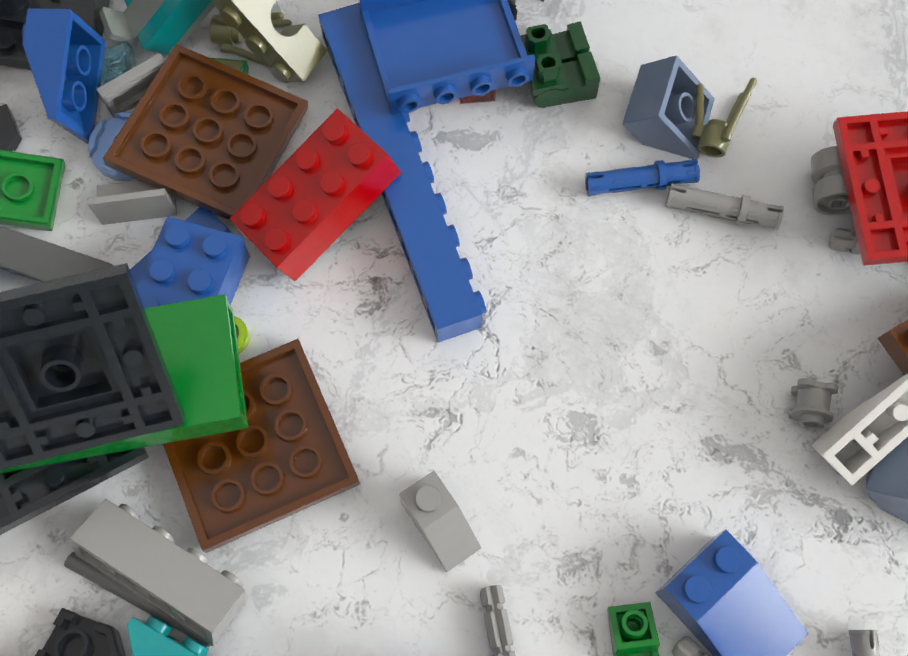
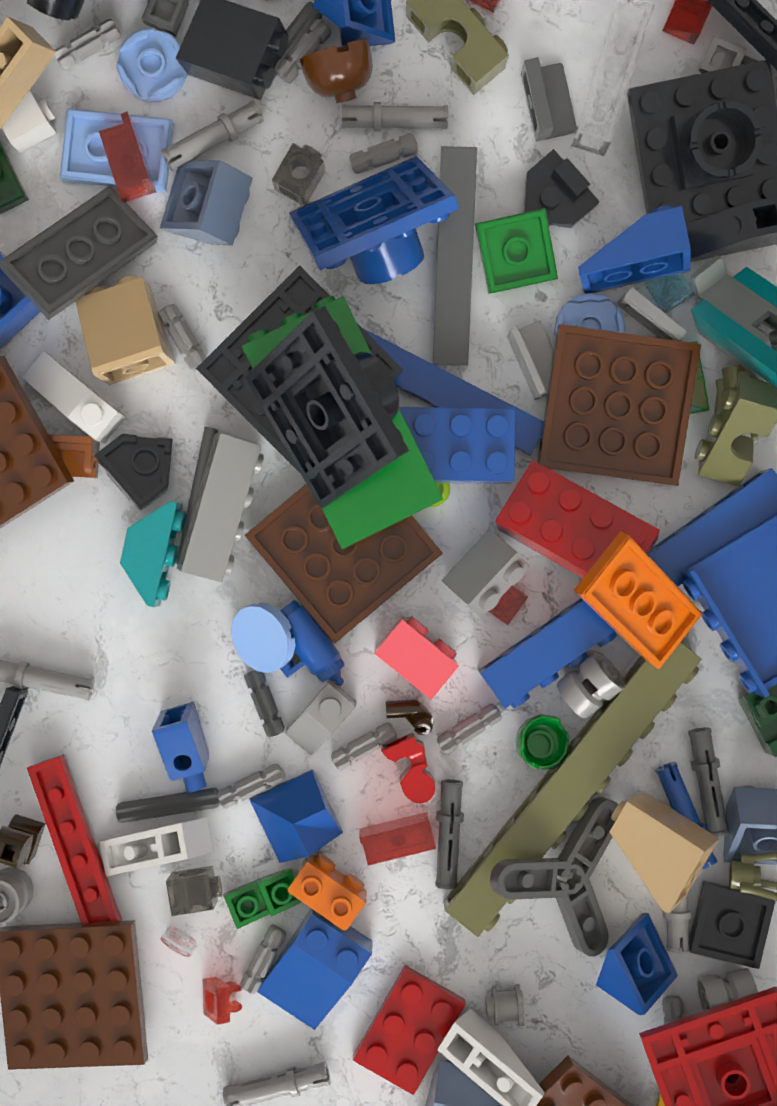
camera: 75 degrees right, 20 degrees up
none -> light blue tile [231,603,296,673]
none -> dark grey axle [244,670,285,737]
none -> blue slope [250,769,343,863]
none -> blue piece [280,600,345,686]
none -> orange bracket [288,853,367,931]
none -> light grey axle [331,722,397,770]
none -> red plate [353,965,466,1095]
none -> clear red panel [359,812,436,866]
none -> coral brick [374,616,459,700]
none -> red leg [381,732,435,804]
none -> dark brown arm [386,699,434,735]
none -> dark grey pin [435,779,464,889]
none -> light grey axle [437,704,502,754]
none -> light grey brick [441,528,529,618]
none -> olive brick [443,642,702,937]
none -> clear red plate [488,586,528,625]
none -> dark grey piece [490,797,618,957]
none -> green hair [515,714,569,770]
none -> light grey wheel [557,652,626,719]
none -> orange plate [573,531,702,670]
none -> blue slope [596,913,678,1015]
none -> tan slope [610,792,719,914]
none -> dark grey pin [688,727,729,836]
none -> black plate [689,880,775,969]

